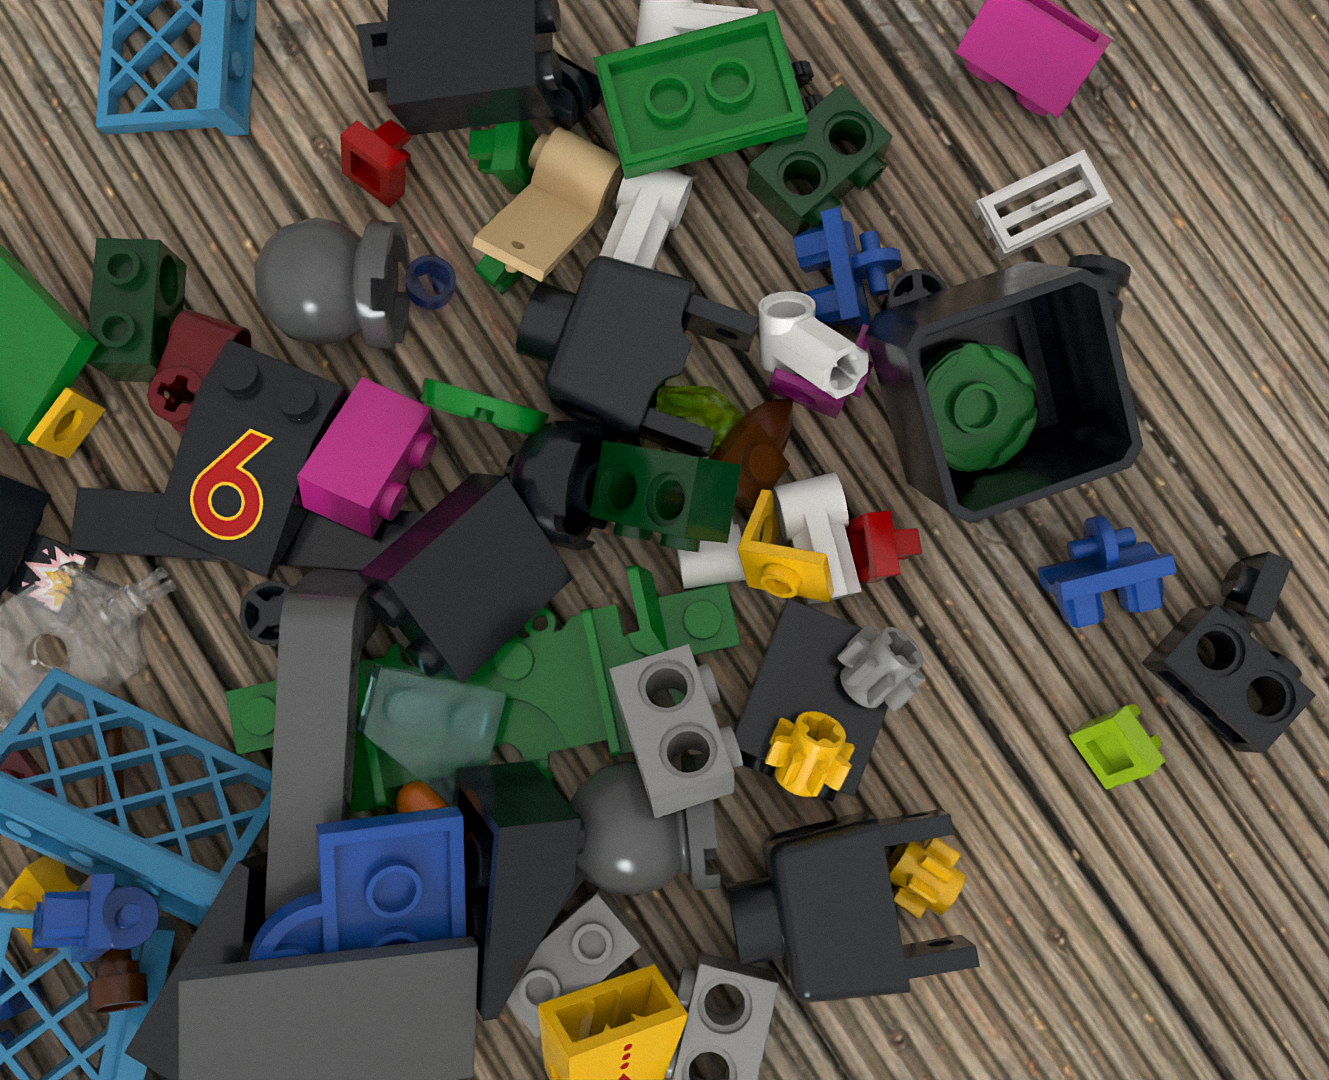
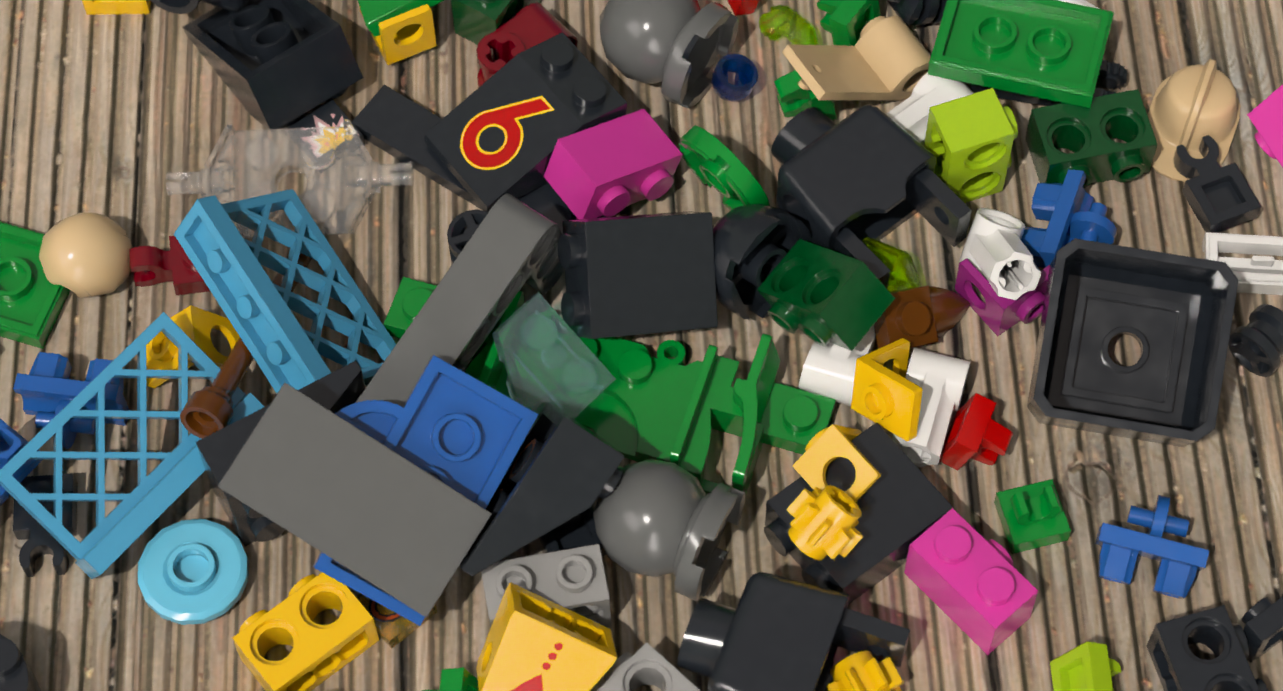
camera: 30 degrees right, 20 degrees down
blue hips [32,873,159,963] -> none
light grey brick [609,644,743,818] -> none
light grey gear [837,624,925,712] -> none
green tile [922,342,1038,472] -> none
none -> clear neon green arm [759,5,819,45]
none -> yellow bracket [792,424,881,502]
none -> dark pink brick [904,508,1038,655]
none -> lime brick [924,88,1018,203]
none -> green tile [994,479,1071,554]
none -> tan piece [1148,59,1240,182]
none -> black plate [1173,135,1261,233]

